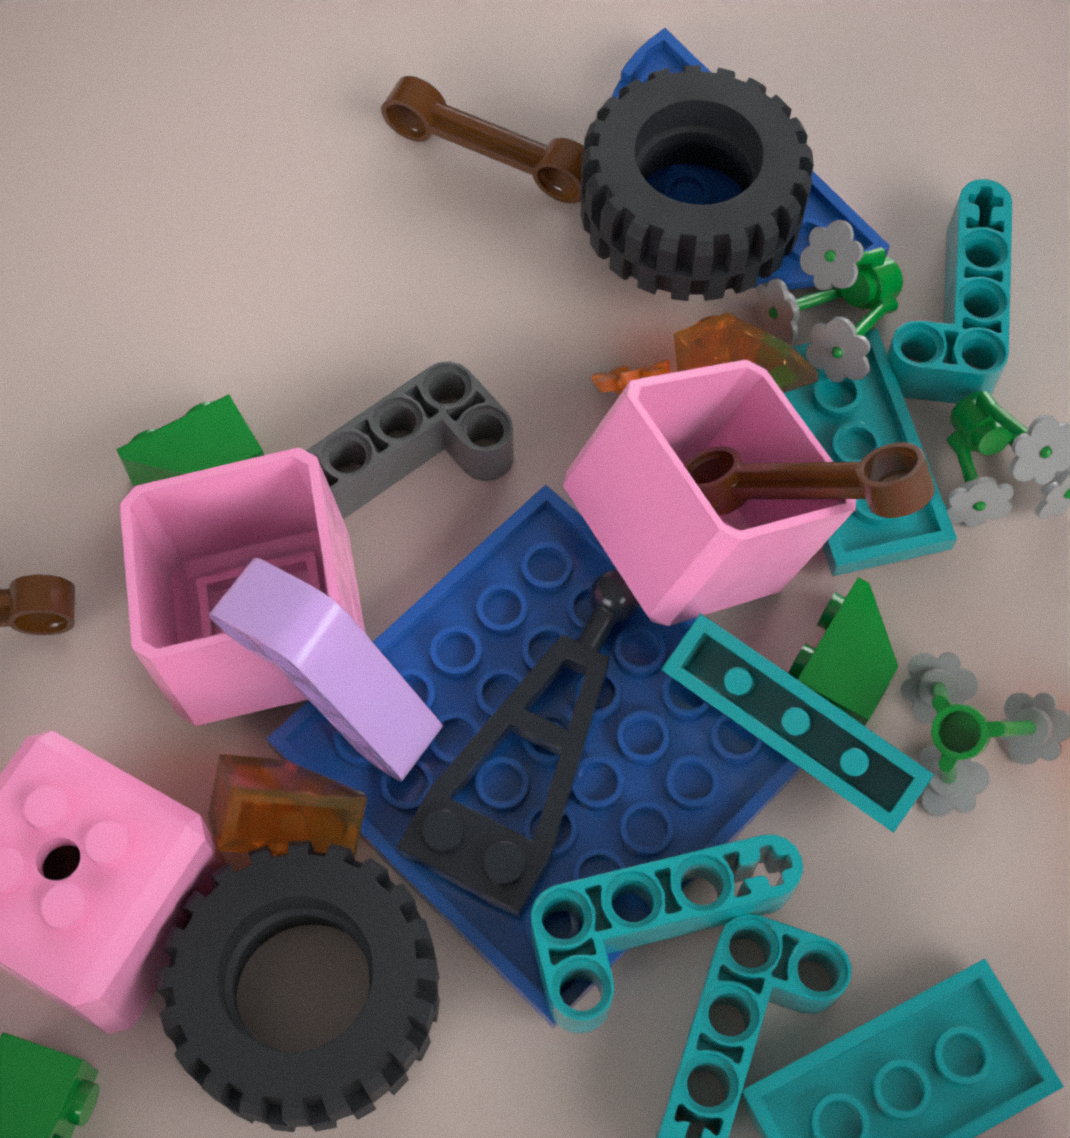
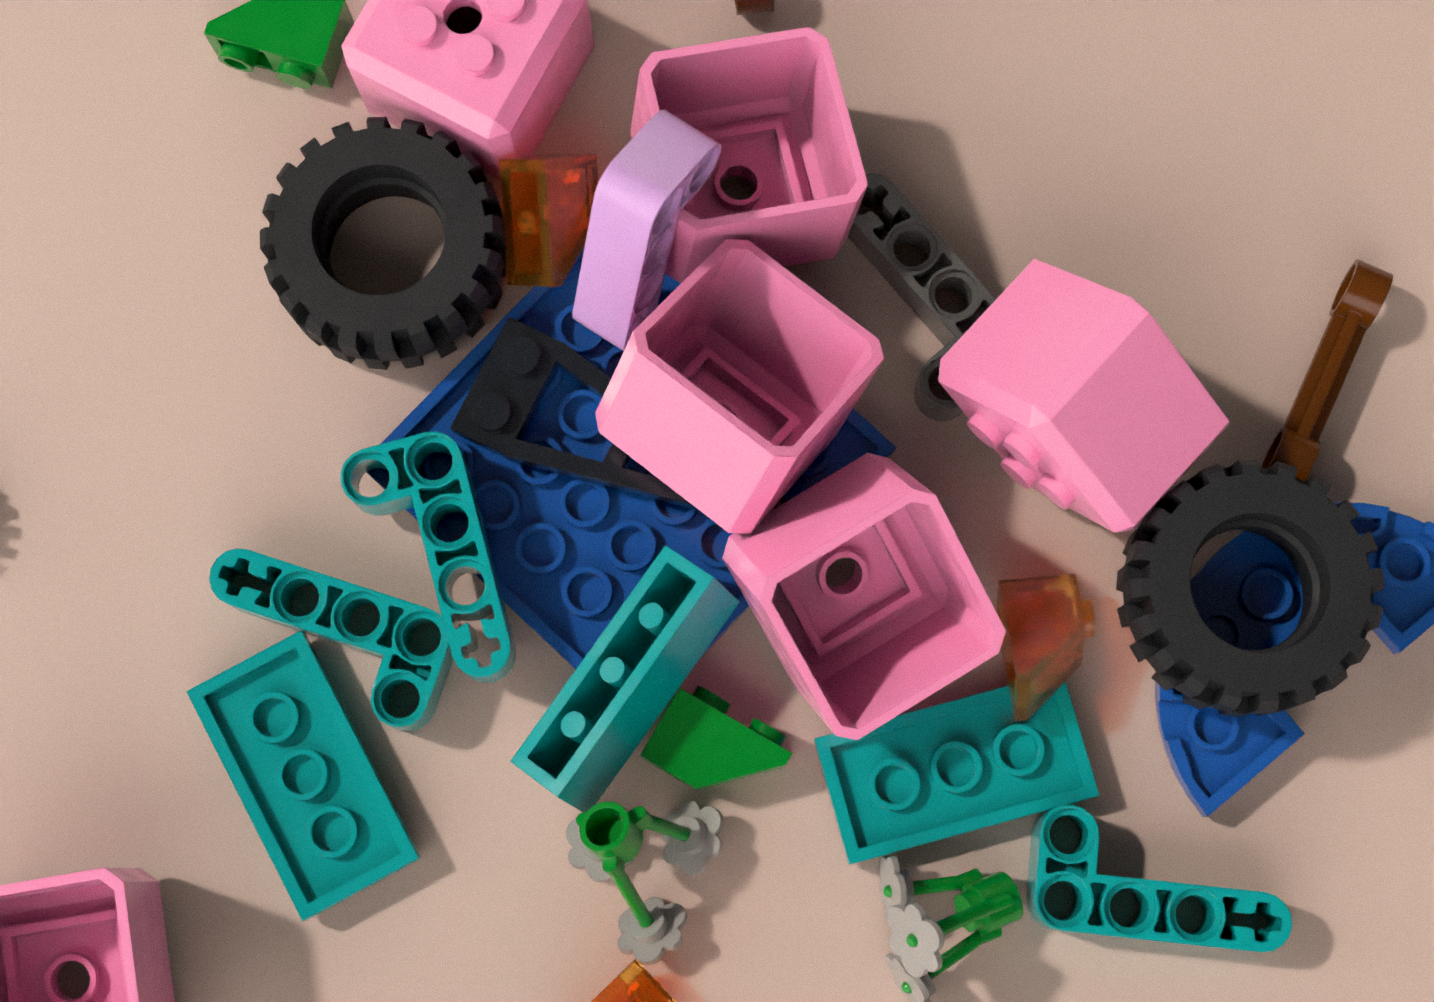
camera: 90 degrees right, 15 degrees up
green slope [116,394,264,487] -> none
orange plant [591,360,670,395] -> none
reddish brown piece [683,442,935,518] -> none
light grey plant [755,220,903,382] -> none
none -> bright pink plate [595,239,884,533]
none -> bright pink plate [938,259,1230,532]

